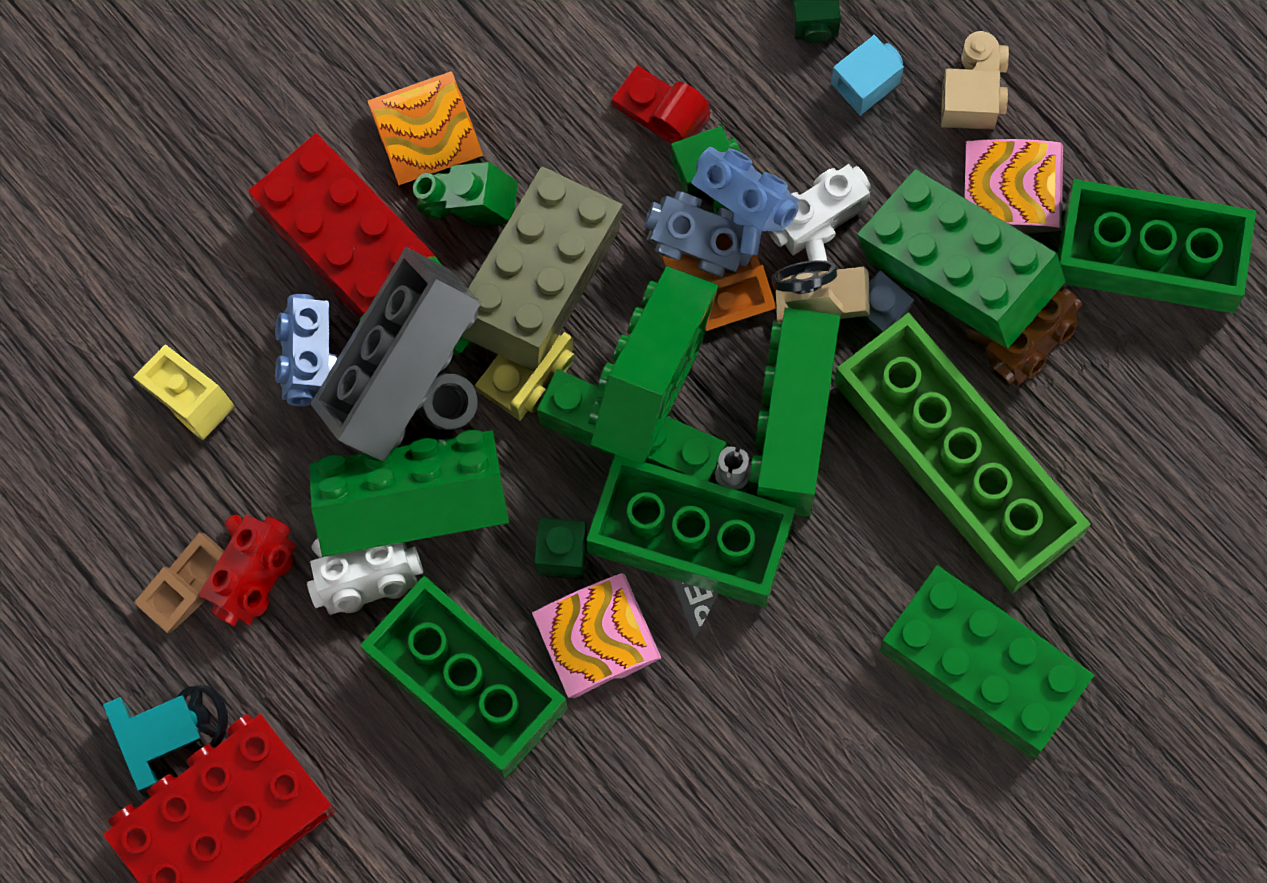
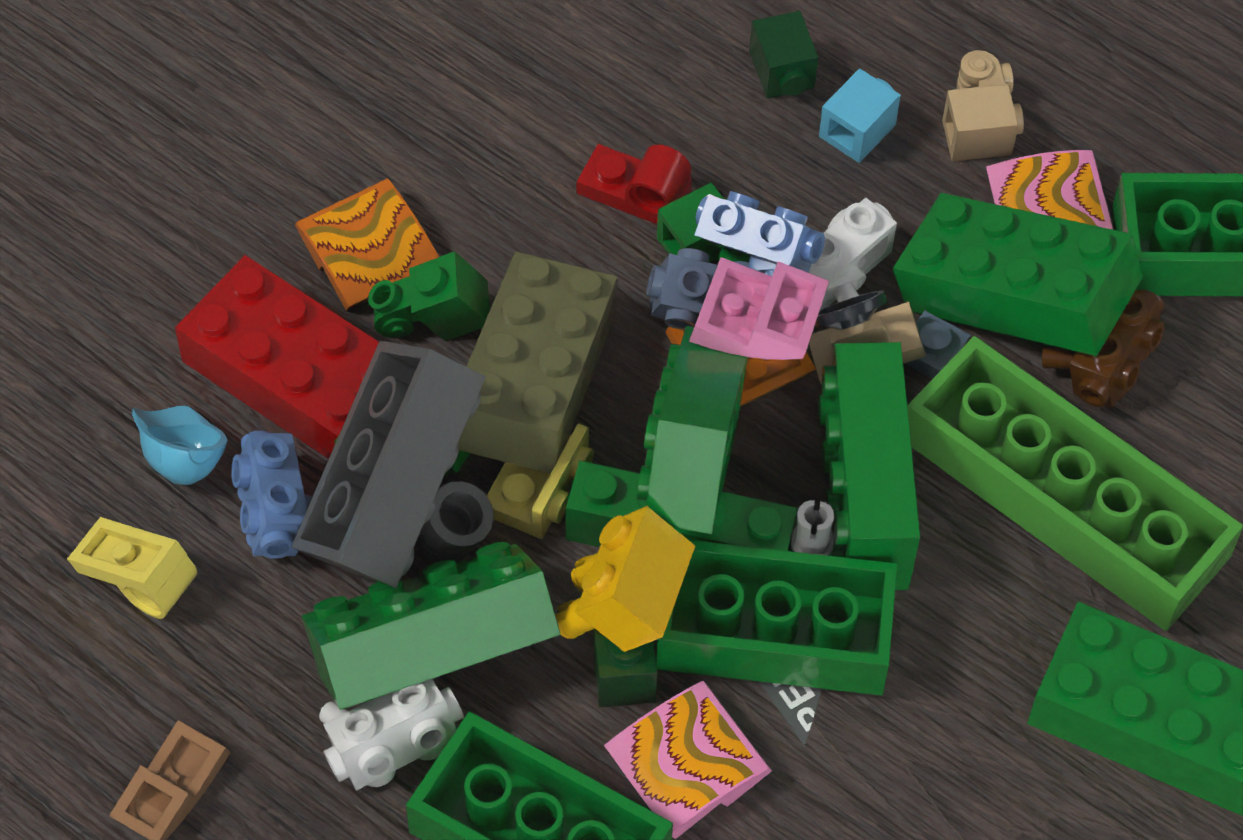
camera: 15 degrees left, 15 degrees down
red brick [198,514,297,627] -> none
none -> medium azure cap [132,406,228,485]
none -> yellow brick [555,506,695,652]
none -> bright pink slope [689,257,829,360]

